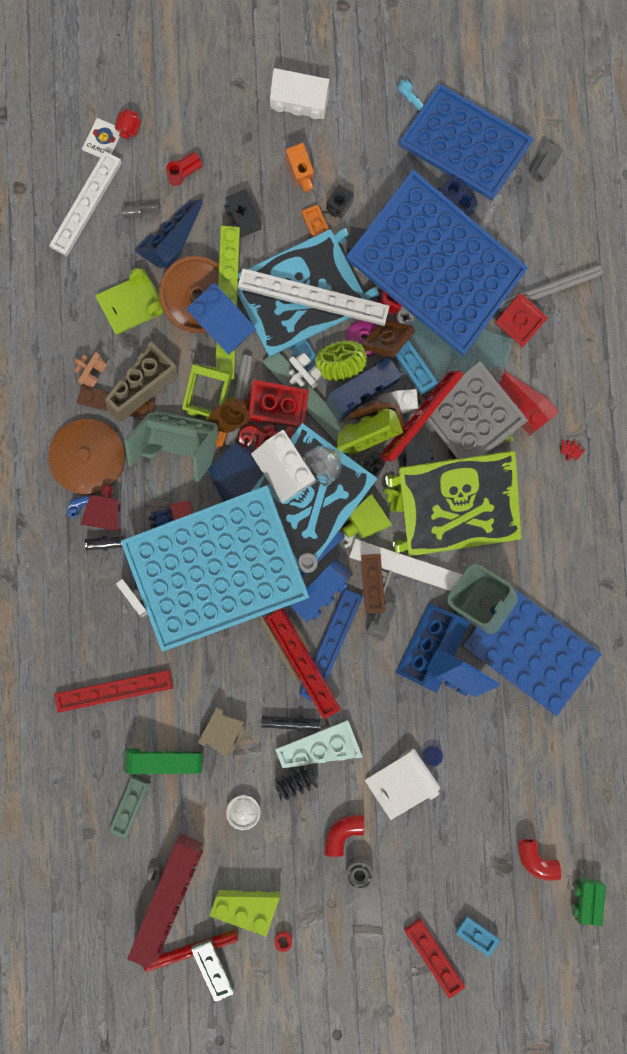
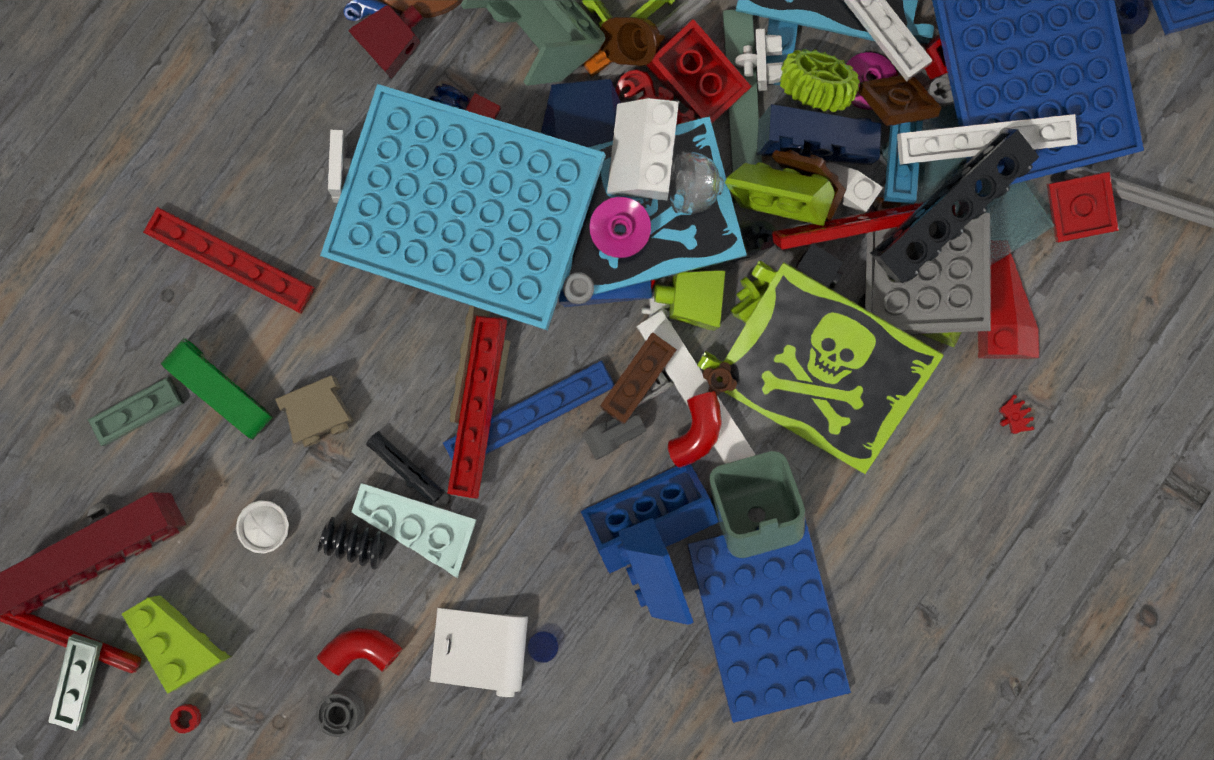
camera: 40 degrees right, 0 degrees up
black pin [85,536,125,551] -> none
blue wedge [290,559,353,622] -> none
none -> dark pink dish [589,197,651,258]
none -> red cylinder [668,391,722,468]
none -> reddish brown plate [703,362,737,396]
none -> black brick [870,128,1039,283]
none -> white plate [897,114,1078,165]

